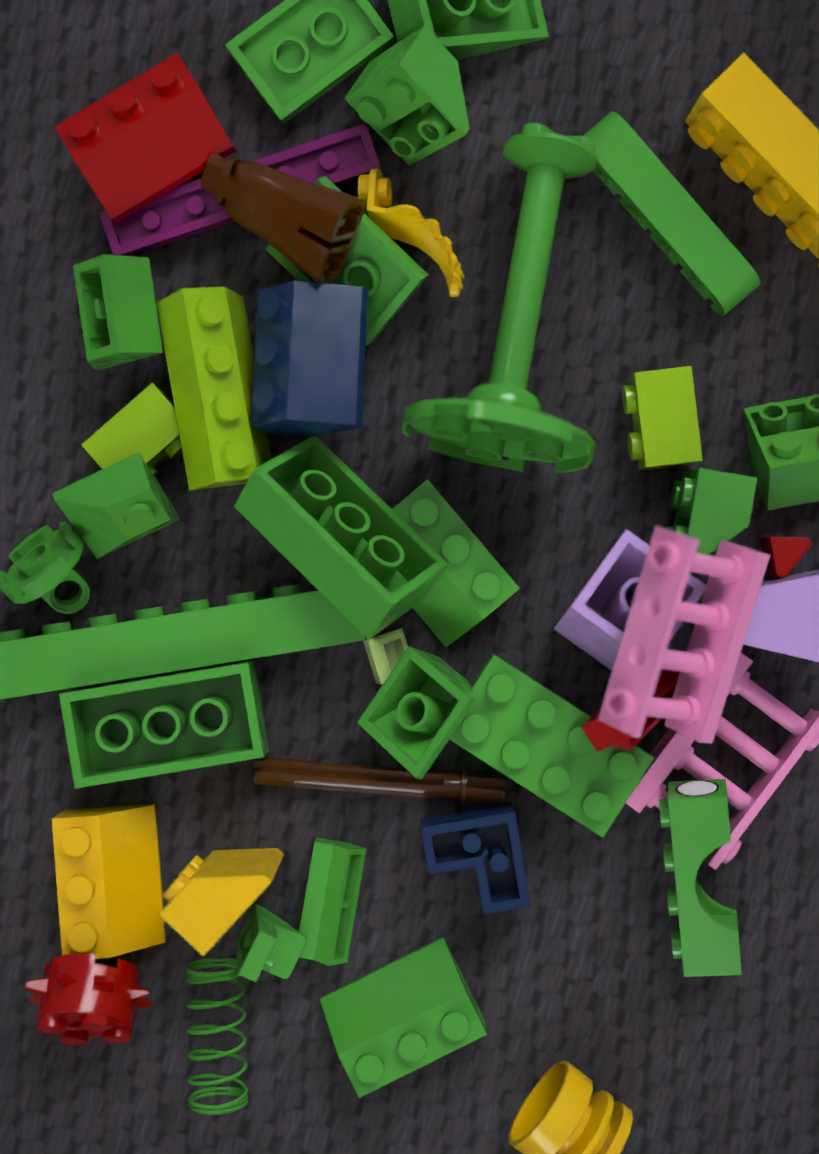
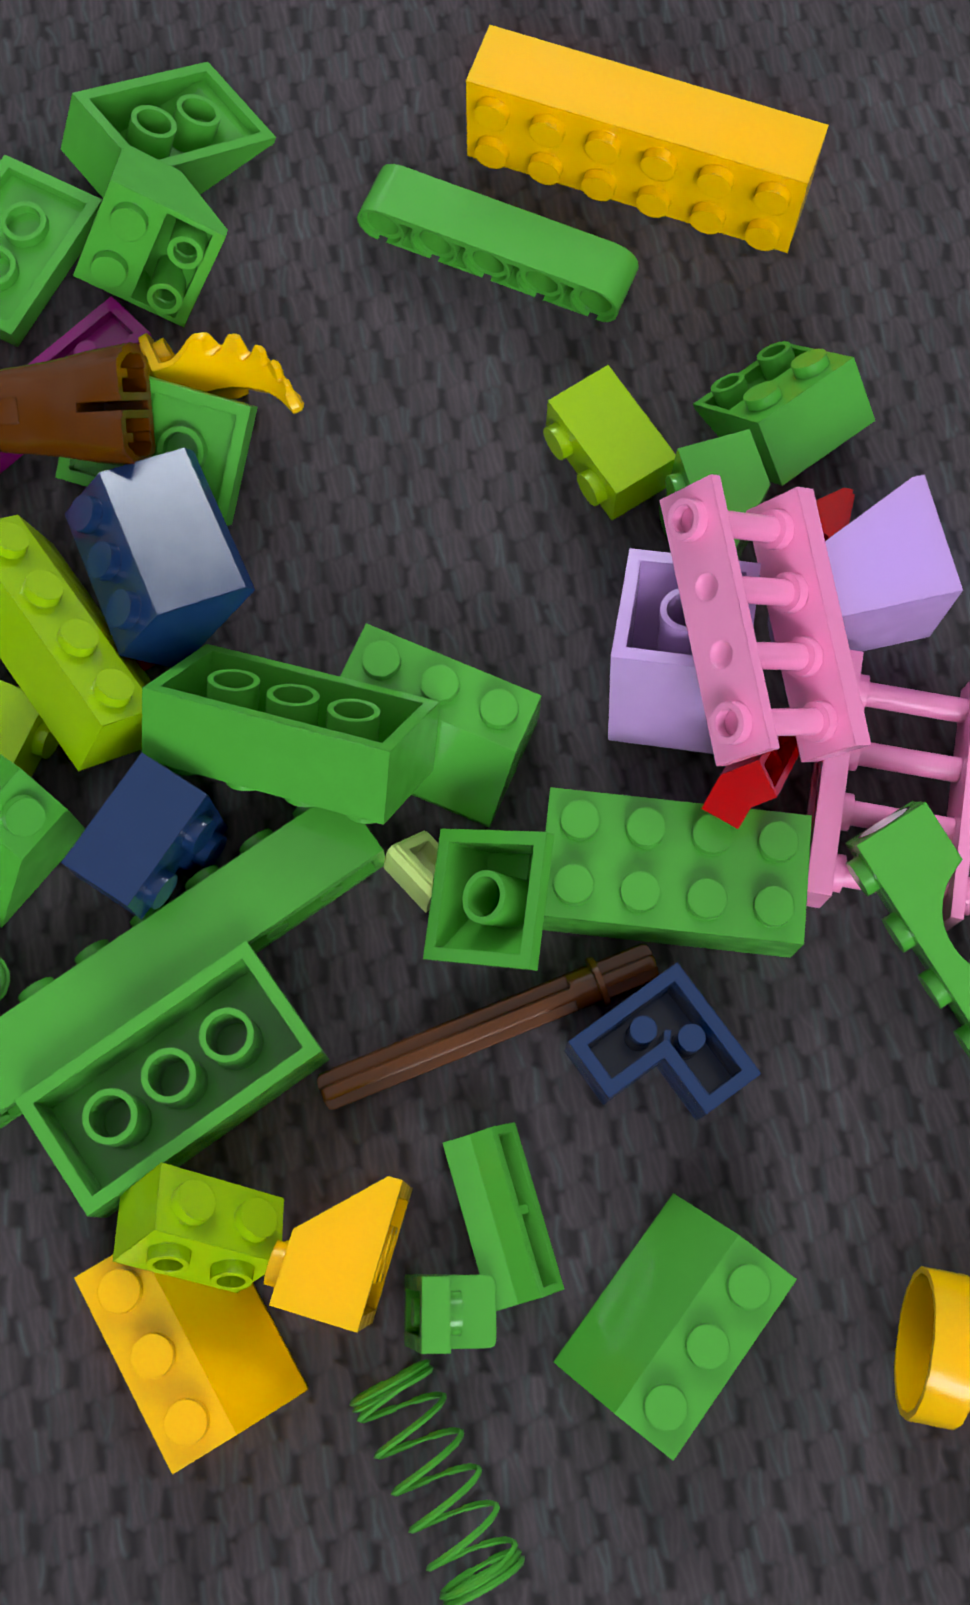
camera: 25 degrees left, 15 degrees down
red brick [24,954,152,1046] -> none
bright green piece [402,123,597,473] -> none
none -> dark blue brick [61,753,228,920]
none -> lime brick [113,1162,284,1293]

